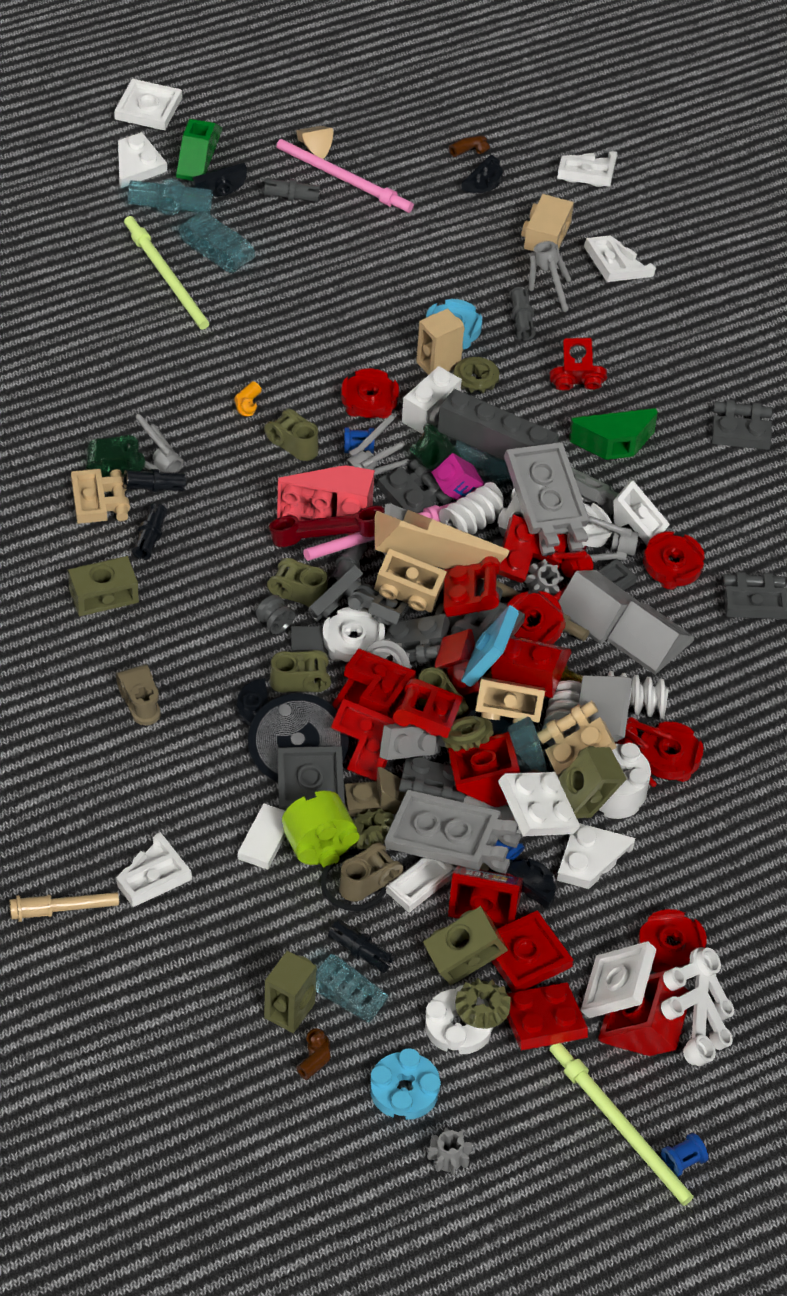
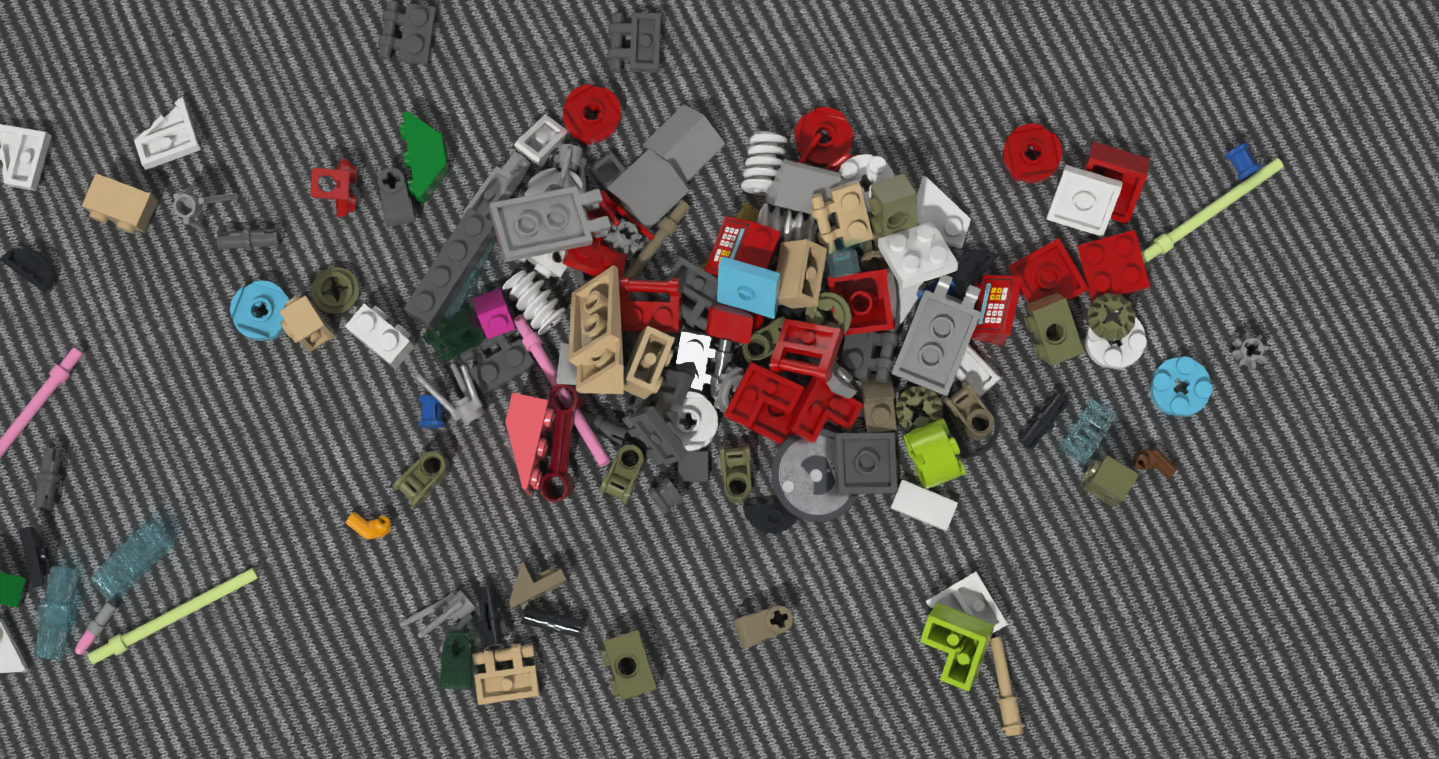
camera: 85 degrees left, 30 degrees up
red plate [341,368,399,419] -> none
red plate [507,591,566,644] -> none
white plant [661,947,734,1066] -> none
none -> light grey piece [75,601,117,655]
none -> dark grey piece [378,167,416,228]
none -> dark tan slope [509,562,568,610]
none -> lime brick [920,603,995,691]

